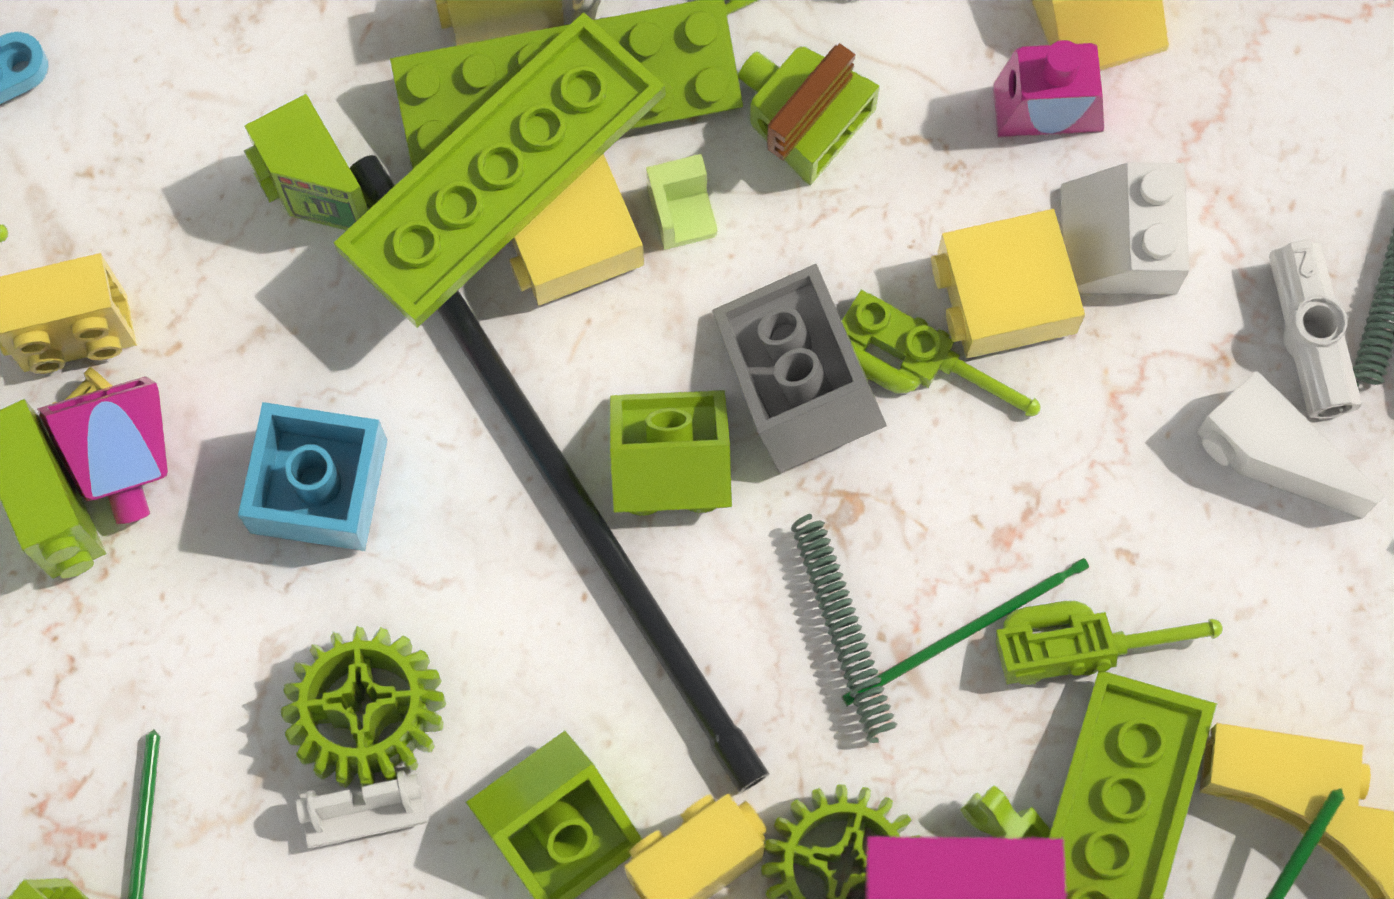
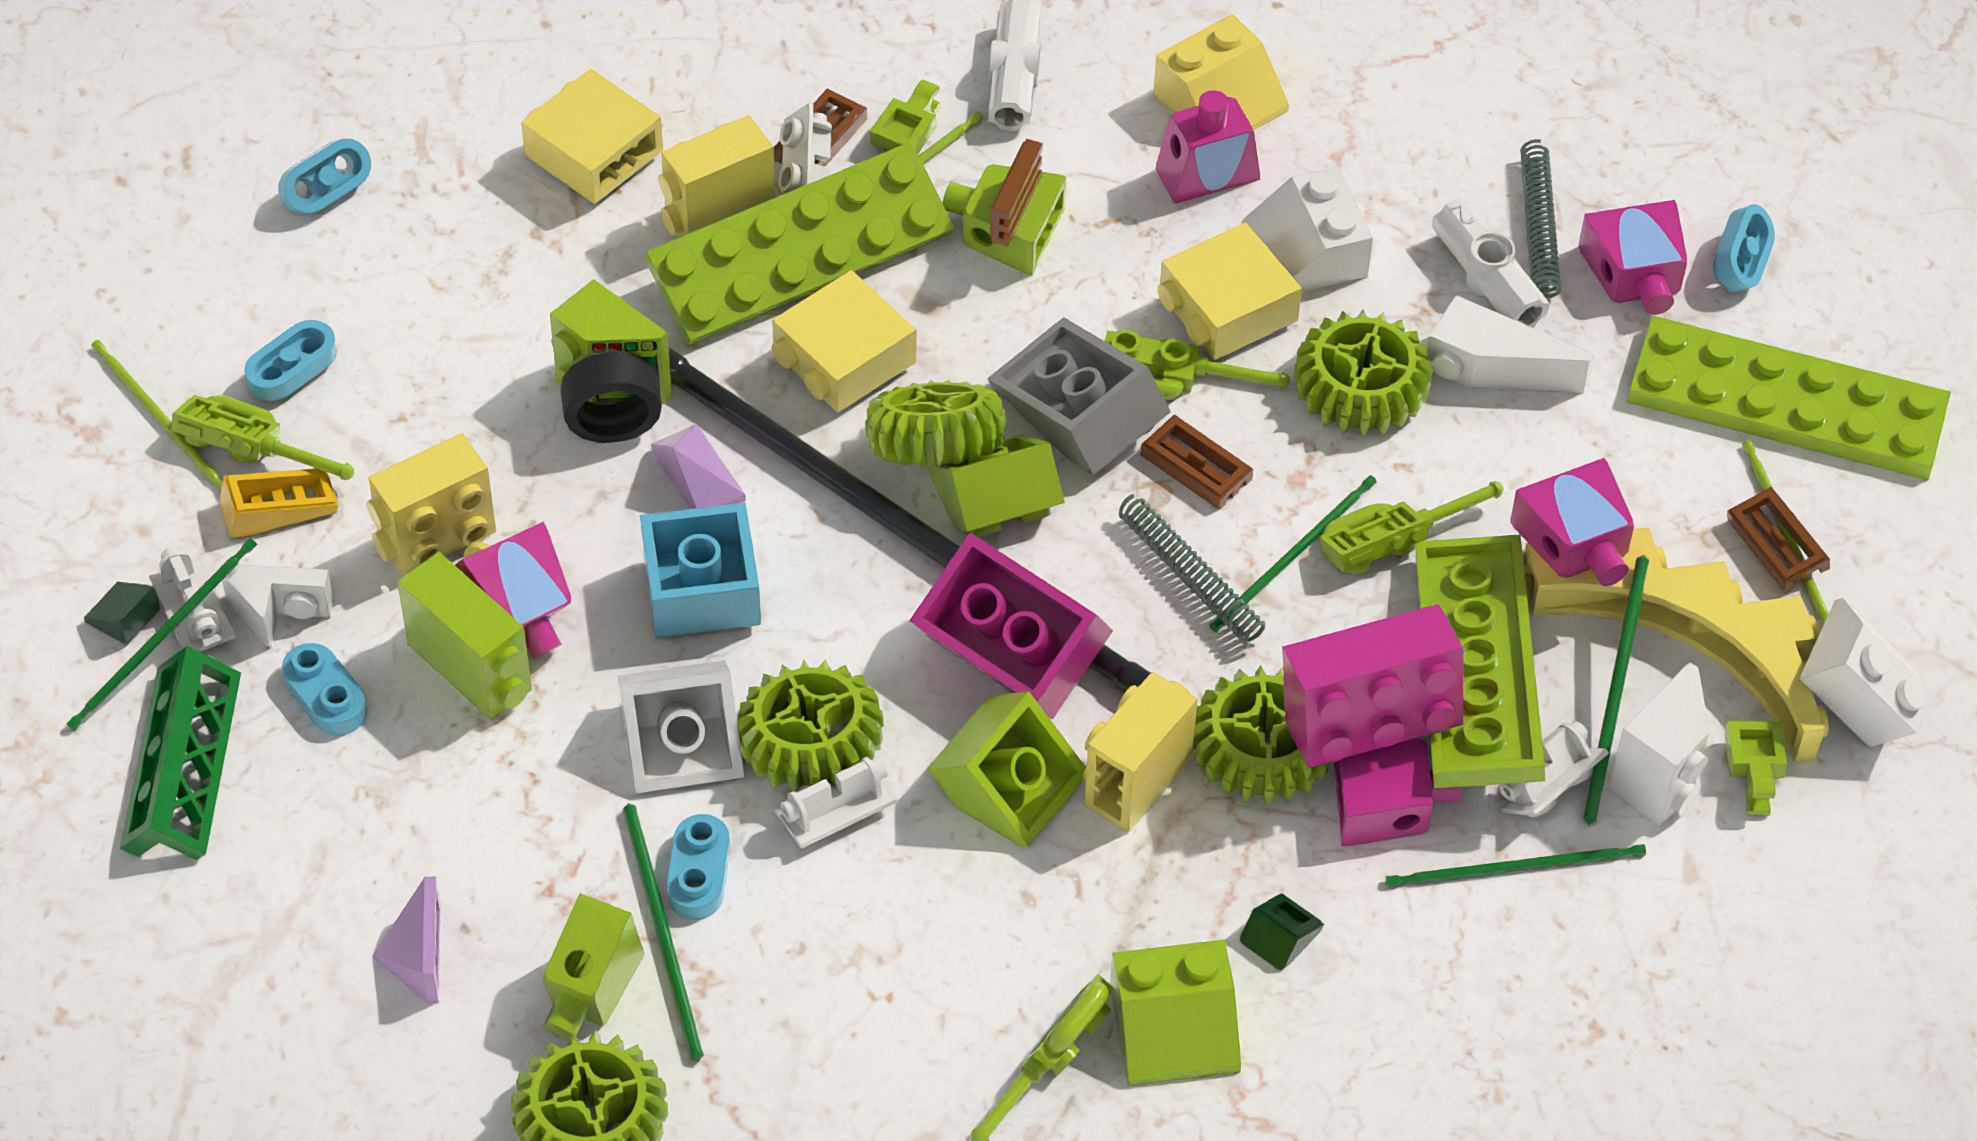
camera: 20 degrees left, 20 degrees down
lime plate [333,12,666,328] -> none
yellowish green panel [646,154,717,250] -> none
none -> black tyre [560,352,662,443]
none -> white slope [618,660,744,794]
none -> lavender slope [651,424,746,509]
none -> medium azure plate [667,814,730,920]
none -> lime gear [865,380,1006,467]
none -> dark pink brick [909,533,1113,720]
none -> dark orange tile [1140,414,1253,510]
none -> lime gear [1294,309,1433,437]
none -> dark pink torso [1510,458,1634,586]

